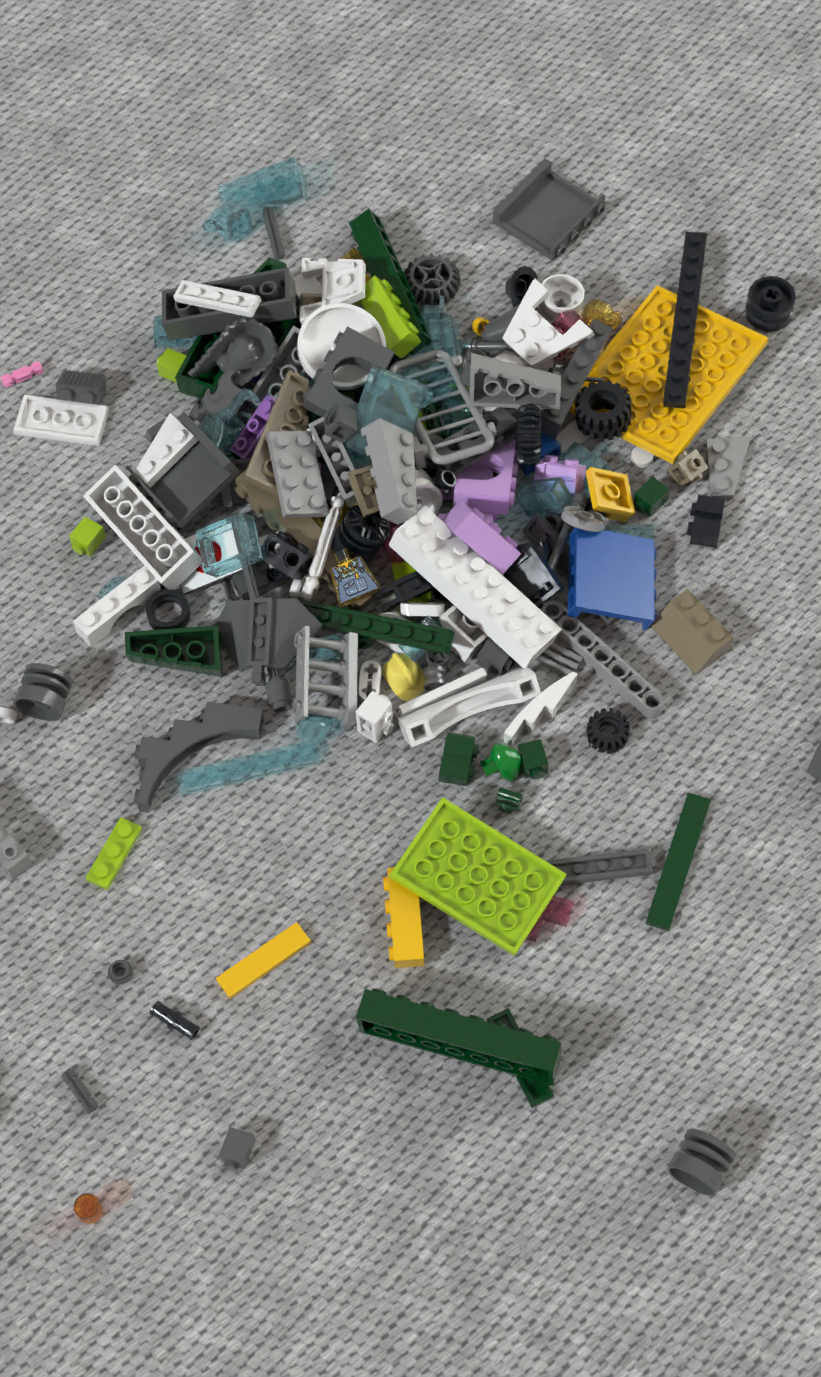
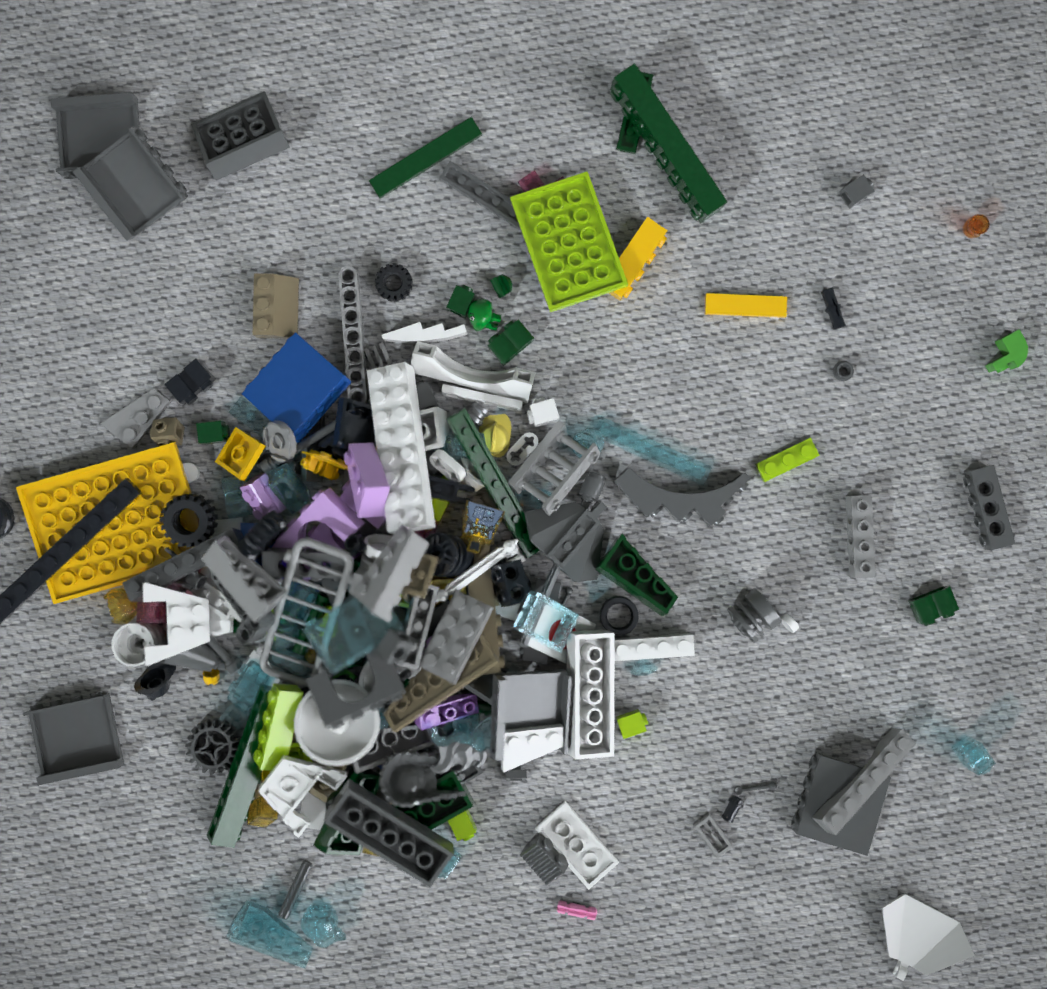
camera: 145 degrees left, 25 degrees up
dark grey axle [62,1068,98,1114] -> none
white tile [173,280,261,318] -> none
none -> yellow hinge [300,449,348,480]

